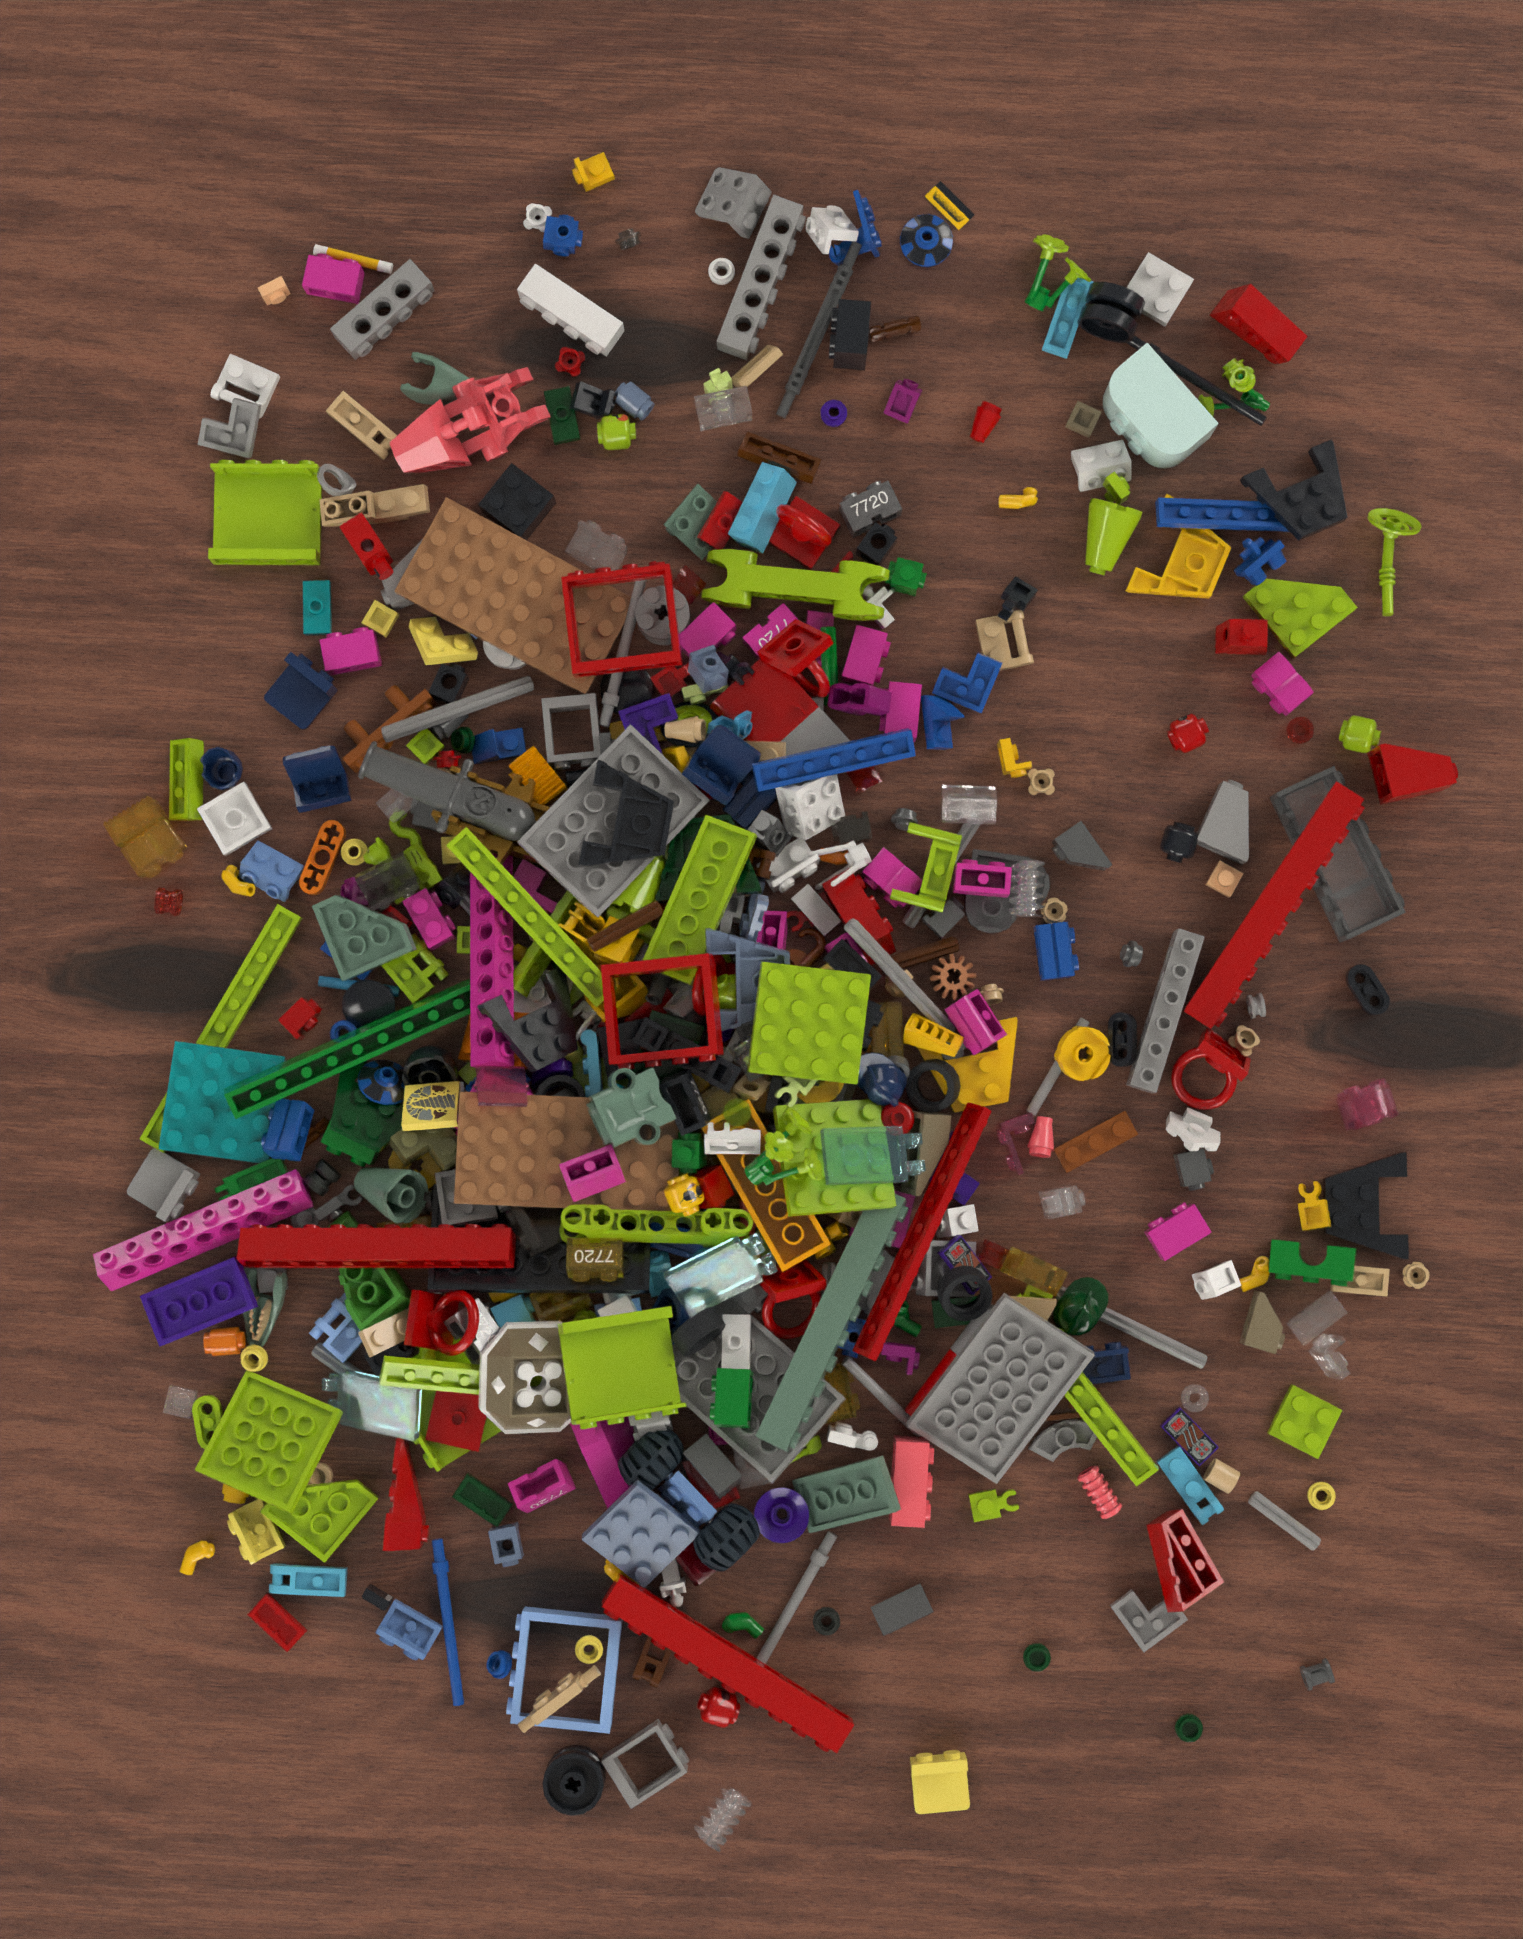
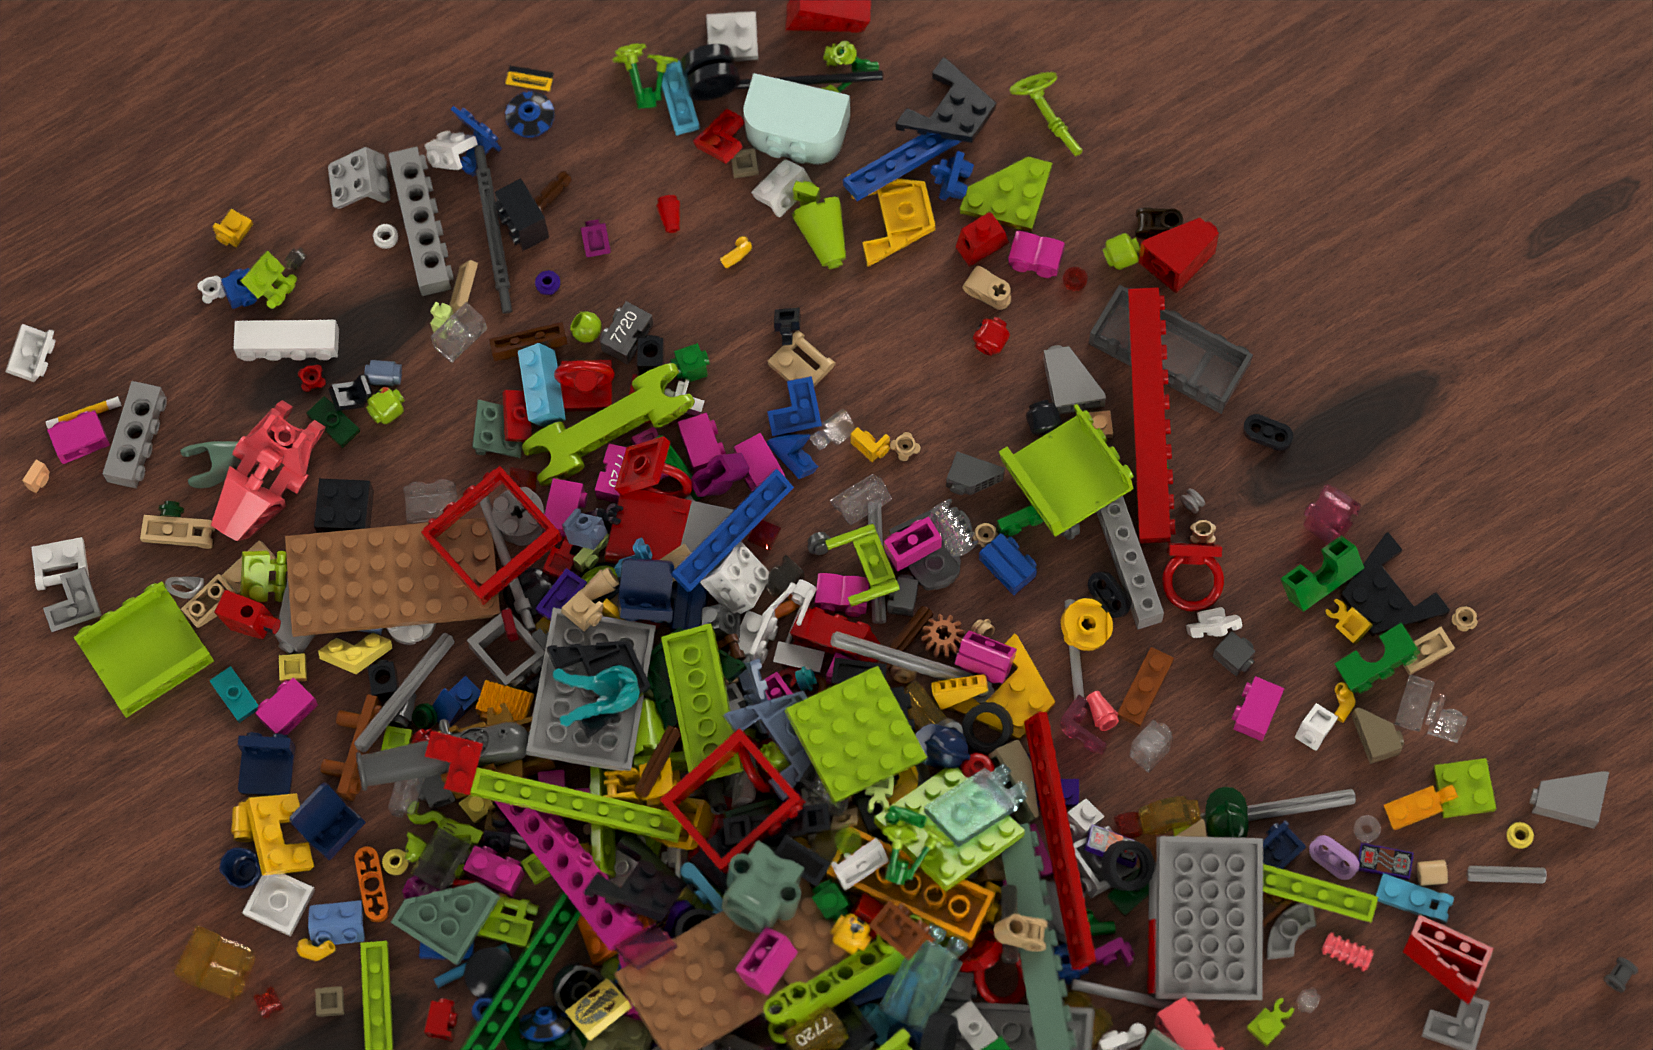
camera: 35 degrees left, 15 degrees down
lime slope [169,738,204,821] -> none
none -> white bracket [5,324,55,382]
none -> dark green plate [158,501,184,518]
none -> yellow brick [231,802,254,842]
none -> lime plate [240,250,297,308]
none -> lime plate [240,550,287,602]
none -> yellow plate [245,793,314,876]
none -> dark tan plate [315,986,345,1017]
none -> red plate [425,730,483,795]
none -> dark red tile [501,608,519,642]
none -> teal hair [553,665,640,727]
none -> tan bracket [561,591,603,632]
none -> lime piece [570,311,602,343]
none -> red plate [693,109,745,164]
none -> teal plate [795,666,817,691]
none -> clear plate [809,409,856,450]
none -> dark orange bracket [869,901,935,960]
none -> green arm [885,805,927,828]
none -> tan piece [962,266,1011,310]
none -> tan piece [994,914,1048,951]
none -> green plate [997,505,1044,536]
none -> lime panel [999,404,1134,537]
none -> clear smoke axle [1001,885,1019,964]
none -> dark brown piece [1135,207,1183,239]
none -> green arch [1280,535,1364,612]
none -> clear plate [1297,987,1321,1014]
none -> lavender plate [1309,835,1359,880]
none -> light orange plate [1384,785,1458,831]
none -> light grey slope [1529,771,1609,829]

